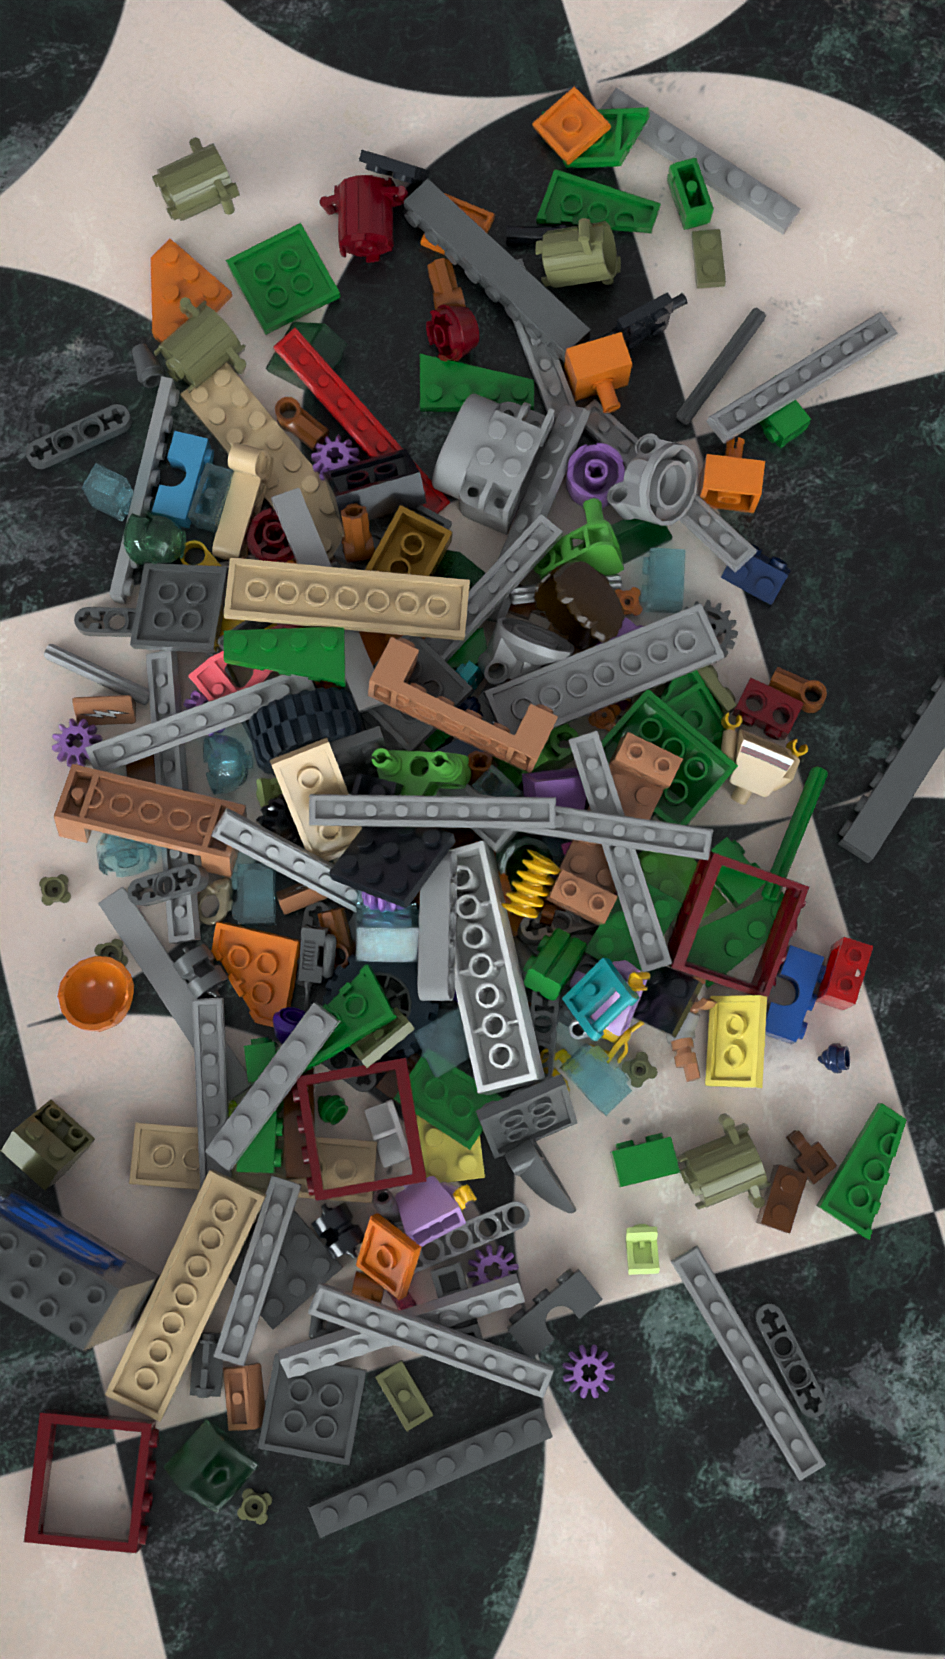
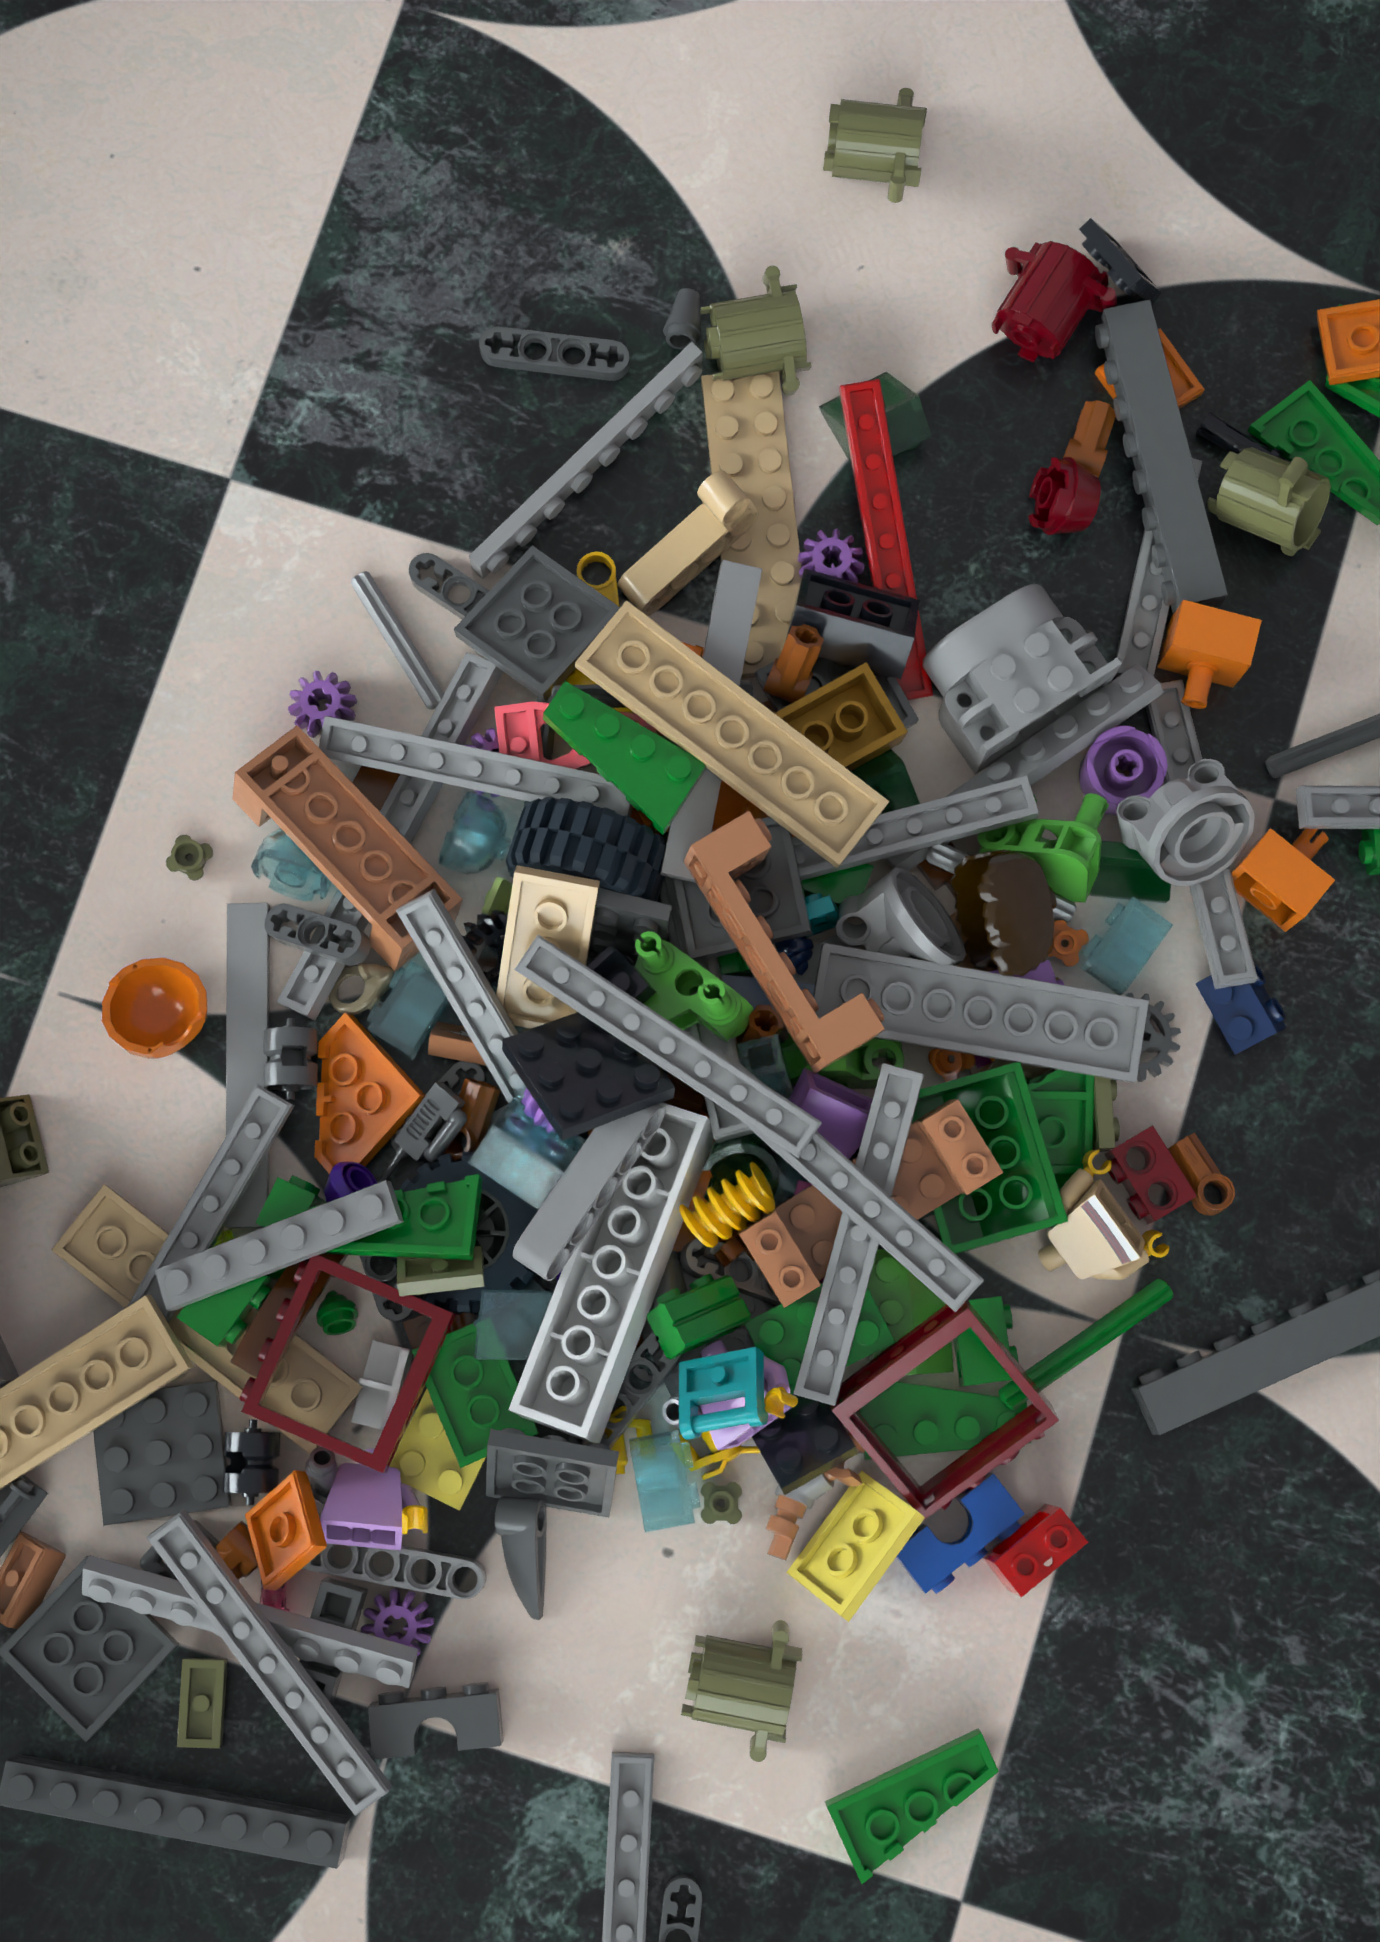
camera: 30 degrees right, 0 degrees up
nougat slope [72,695,136,725] -> none
clear light blue brick [82,463,134,521] -> none
olive plate [94,939,128,966] -> none
clear green helmet [124,510,186,565] -> none
orange plate [151,239,232,343] -> none
dark azure arch [152,431,214,528] -> none
clear light blue brick [187,463,234,533] -> none
light grey plate [214,1176,302,1366] -> none
green plate [226,223,341,335] -> none
dark red cone [247,508,295,563] -> none
dark orange piece [275,397,330,451] -> none
green wing [420,354,534,412] -> none
medium lavender gear [563,1345,615,1398] -> none
black plate [598,292,688,349] -> none
green brick [610,1133,680,1187] -> none
yellowish green bracket [625,1224,660,1275] -> none
reddish brown brick [756,1164,808,1234] -> none
reddish brown plate [785,1130,837,1185] -> none
dark blue plate [818,1043,850,1074] -> none

